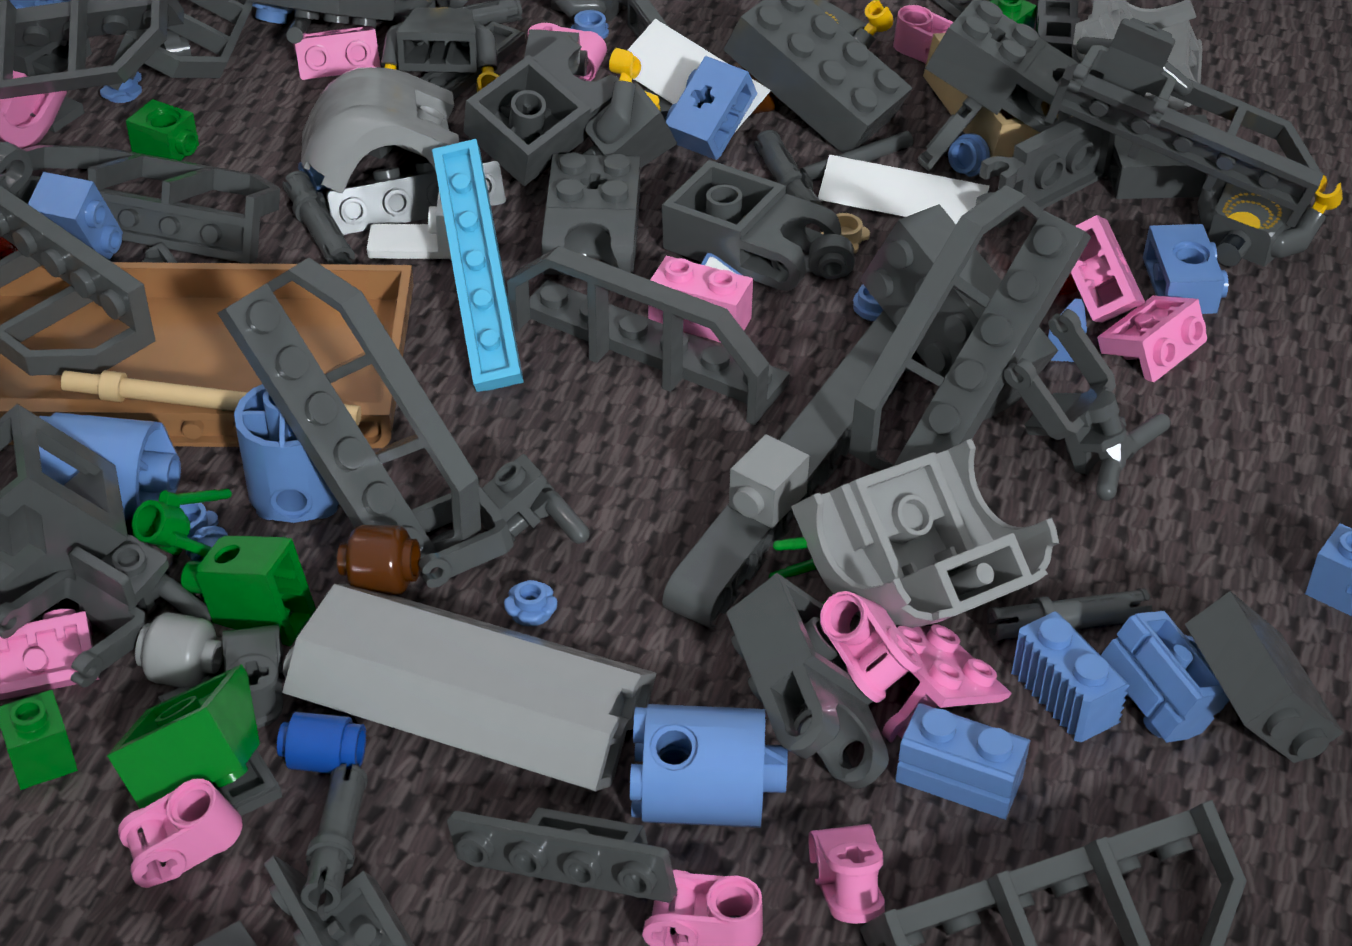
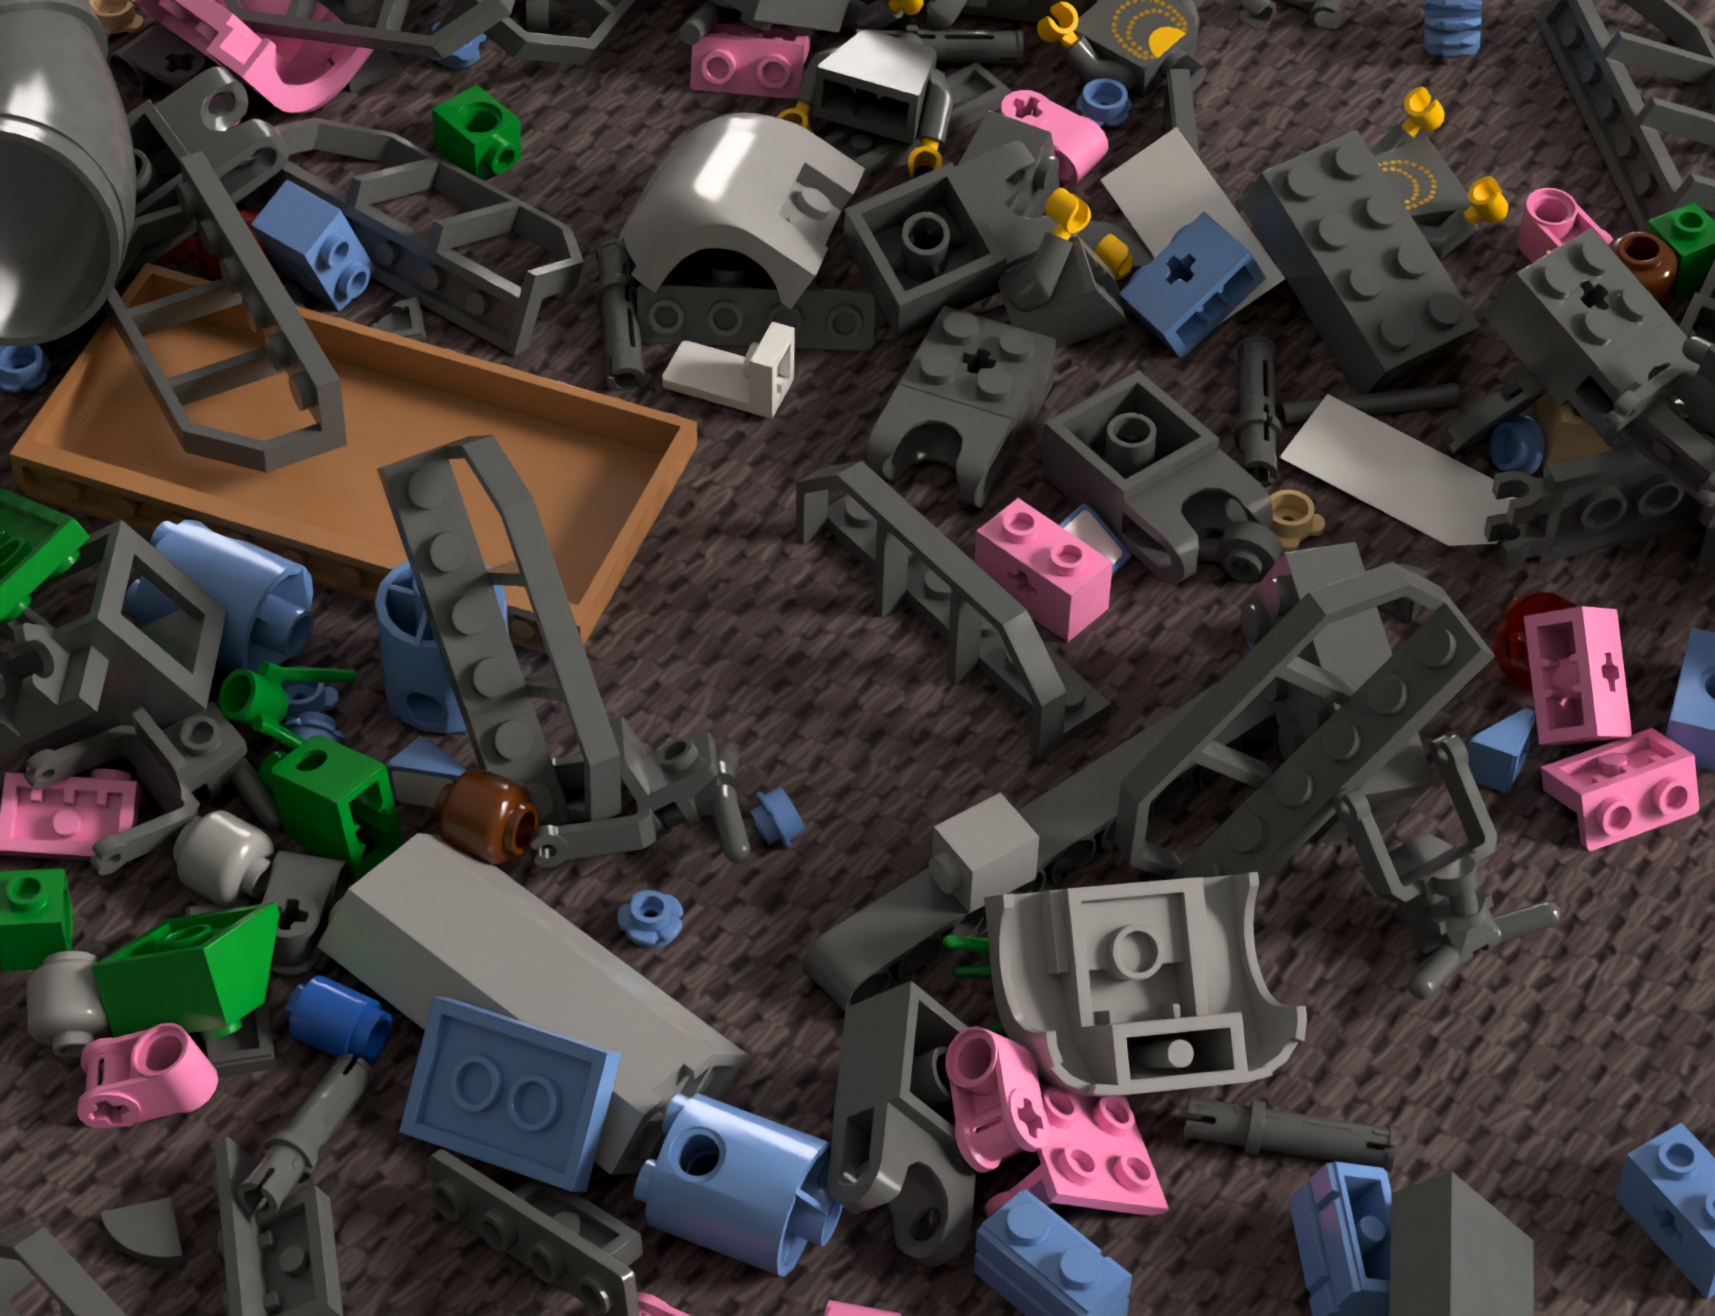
camera: 20 degrees right, 5 degrees up
tan bar [61,370,361,426] -> none
medium azure plate [432,139,524,392] -> none
medium blue brick [1011,611,1130,742] -> none
none -> light grey head [26,951,113,1058]
none -> slope [386,735,467,808]
none -> medium blue plate [399,997,622,1192]
none -> medium blue plate [749,786,806,849]

